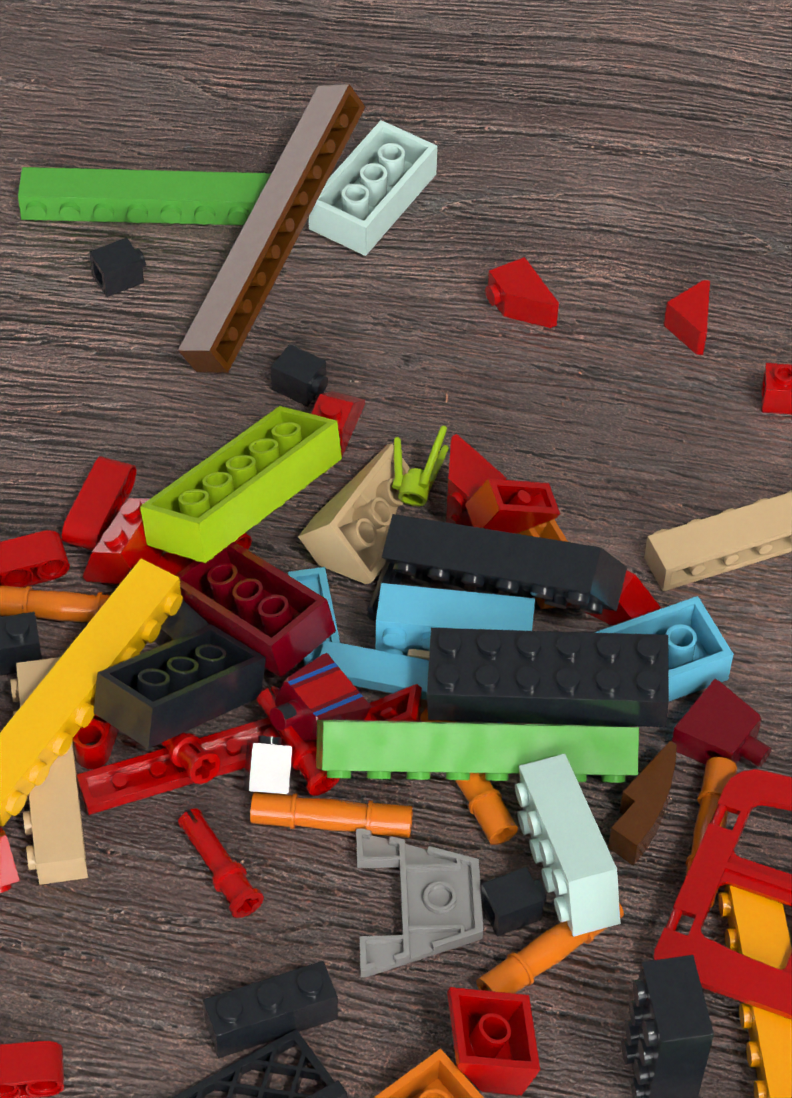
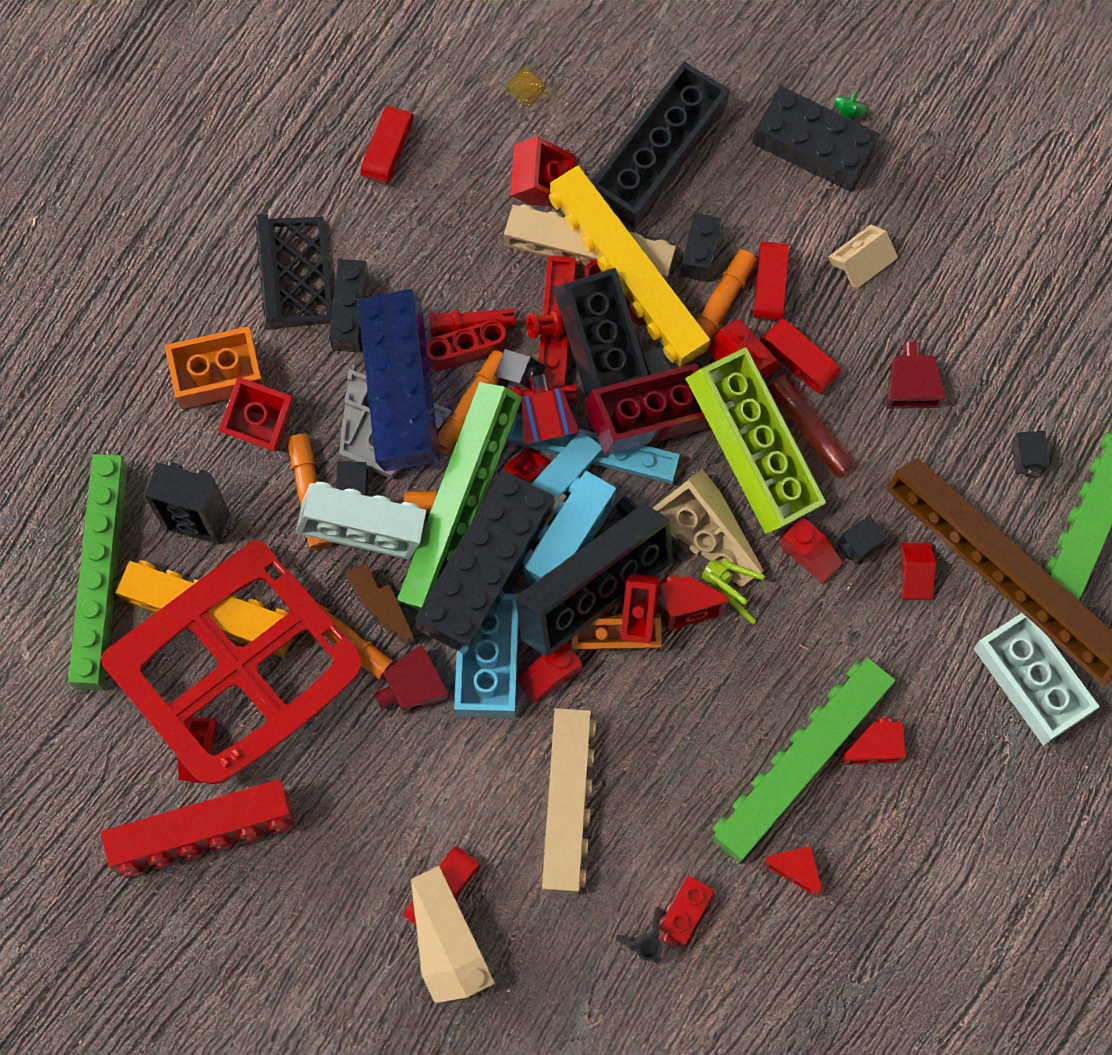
camera: 115 degrees right, 20 degrees up
none -> clear blue brick [357,288,441,472]
none -> red beam [425,320,506,371]
none -> bright green brick [712,657,895,864]
none -> clear red piece [768,374,854,478]
none -> dark red torso [886,342,945,409]
none -> red slope [900,542,936,600]

